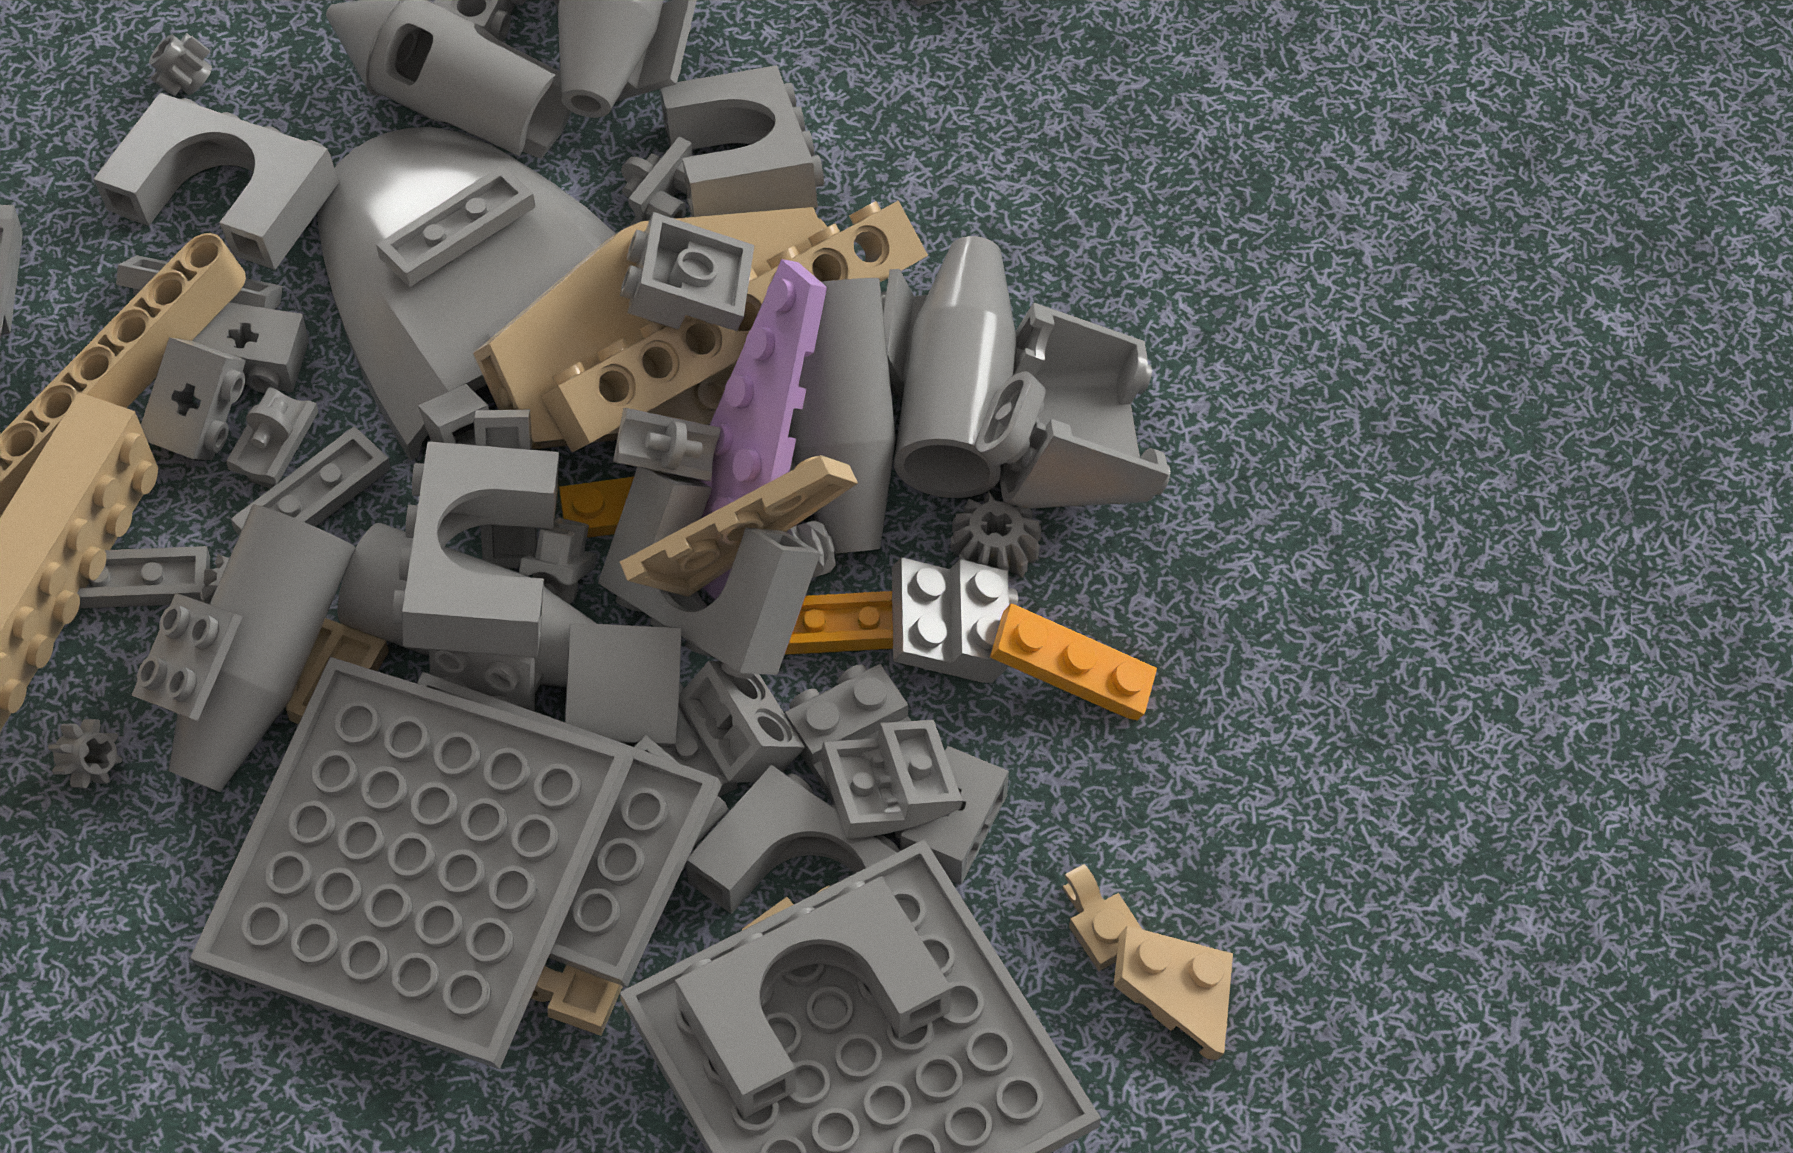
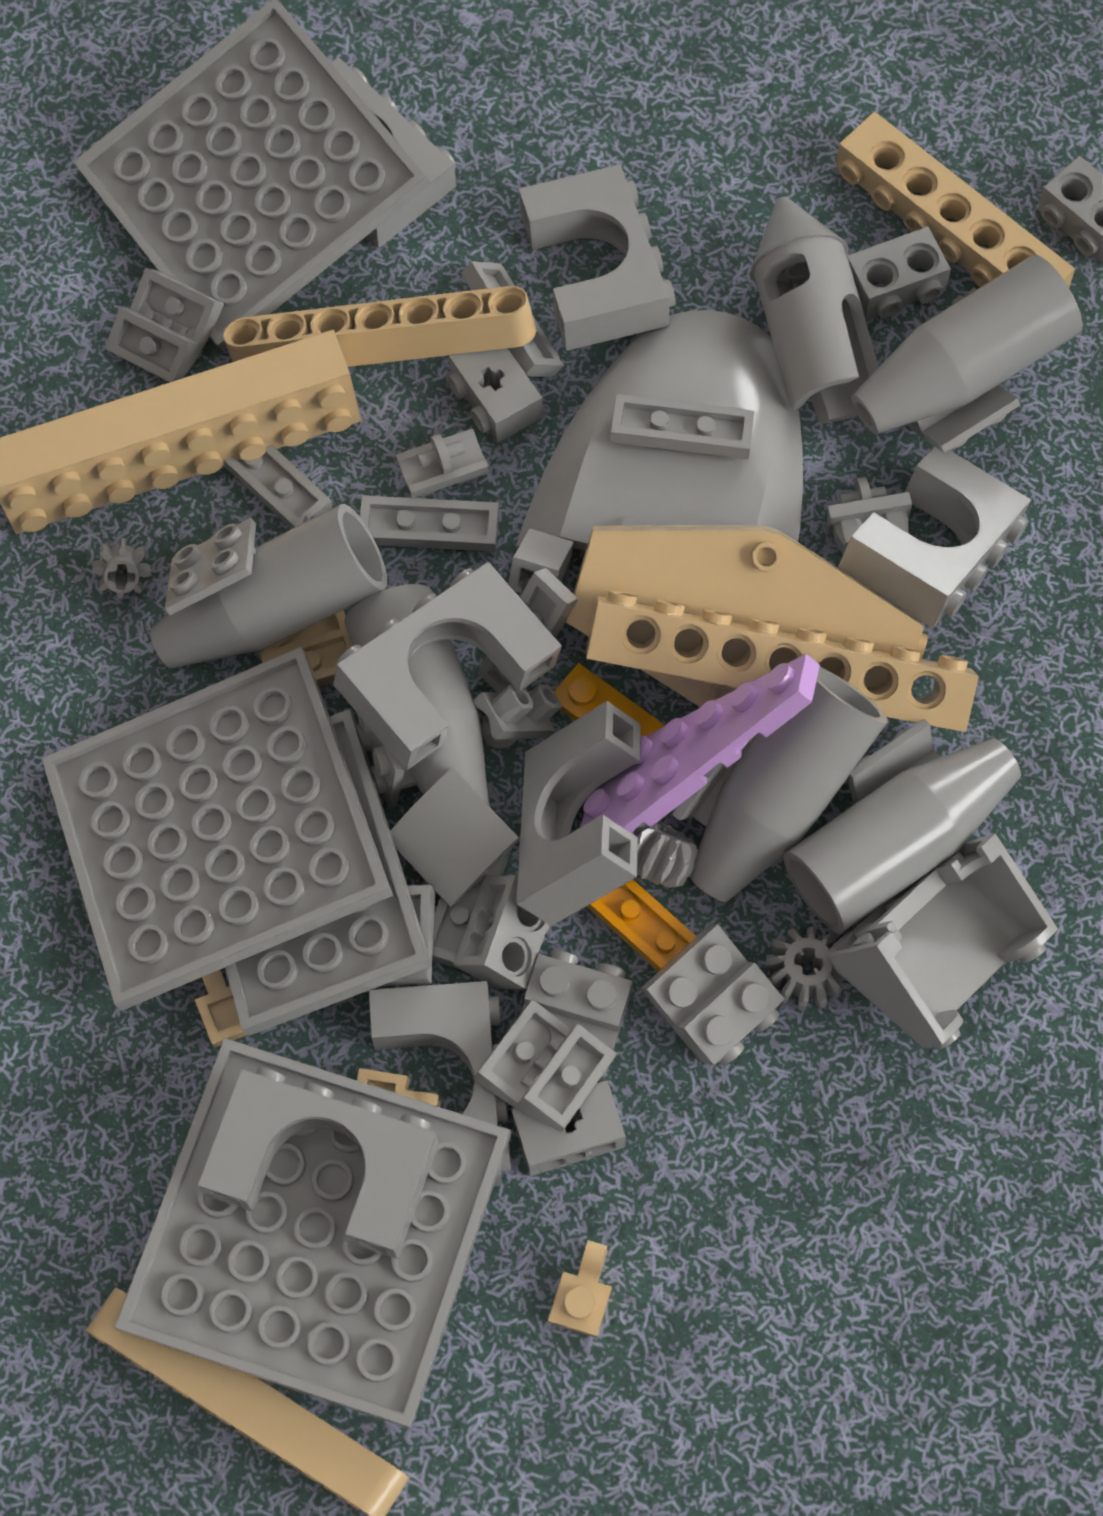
camera: 50 degrees right, 10 degrees up
light grey brick [141,337,246,460] -> none
light grey gear [149,33,212,96] -> none
light grey hips [613,408,721,481] -> none
light grey plate [620,212,754,331] -> none
tan wing [620,455,858,597] -> none
light grey plate [976,371,1046,465] -> none
light orange plate [990,603,1157,721] -> none
tan wing [1114,926,1233,1060] -> none

